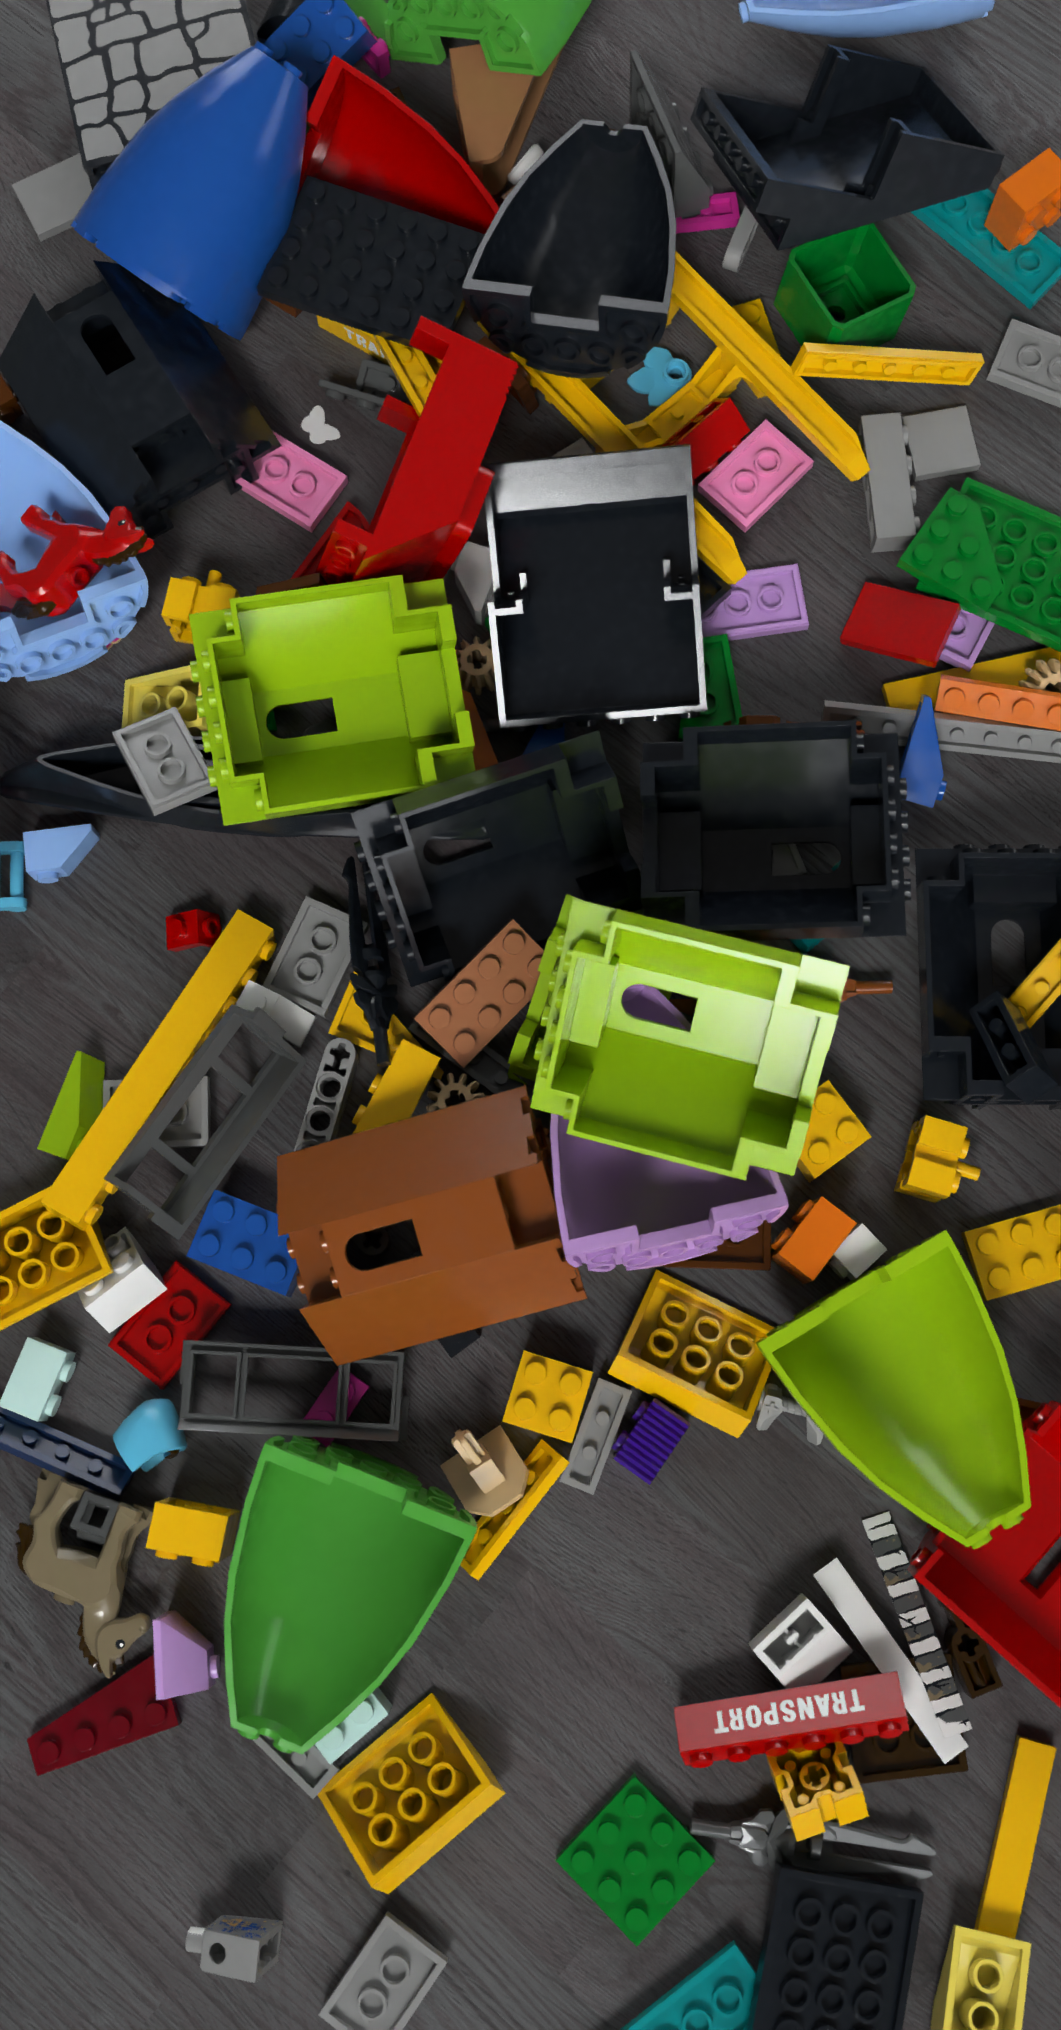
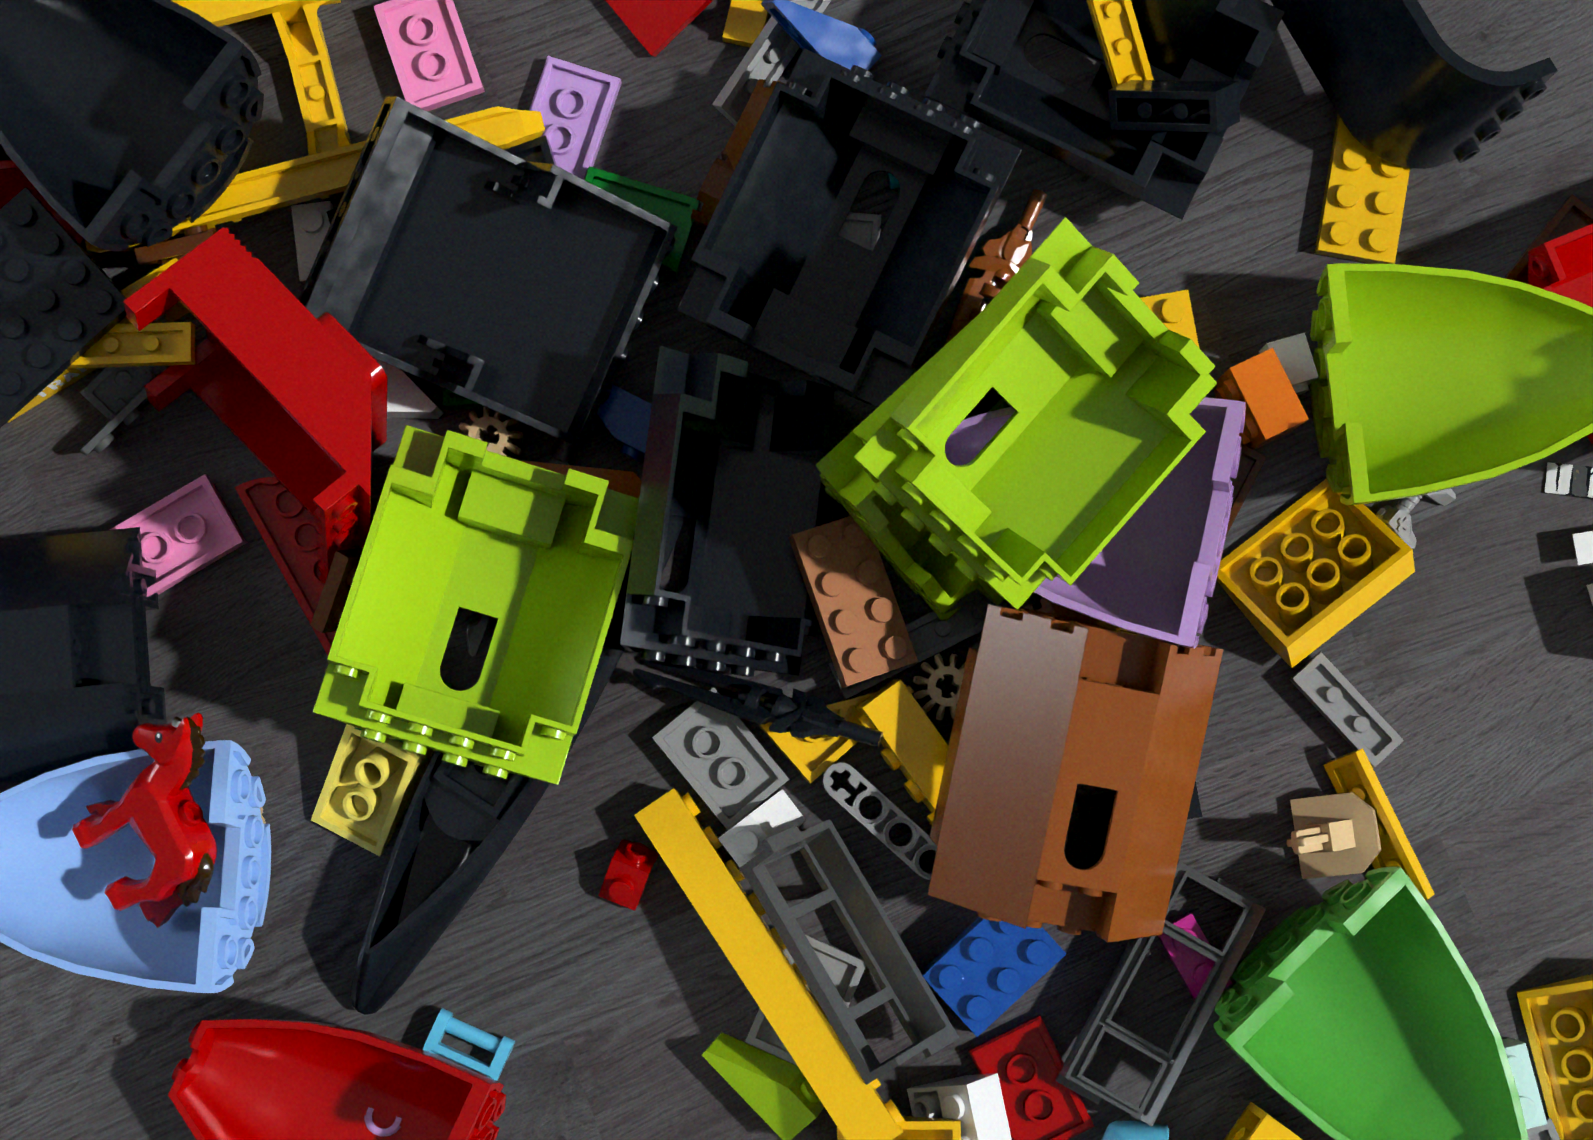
camera: 65 degrees left, 5 degrees up
light blue slope [23,823,100,883] -> none
light grey tile [112,707,218,816] -> none
yellow brick [161,570,240,644] -> none
white sticker [301,405,340,444] -> none
yellow brick [502,1350,593,1443] -> none
dark purple brick [611,1397,691,1485] -> none
medium azure plate [627,347,692,406] -> none
red brick [659,397,750,486] -> none
yellow brick [894,1115,981,1203] -> none

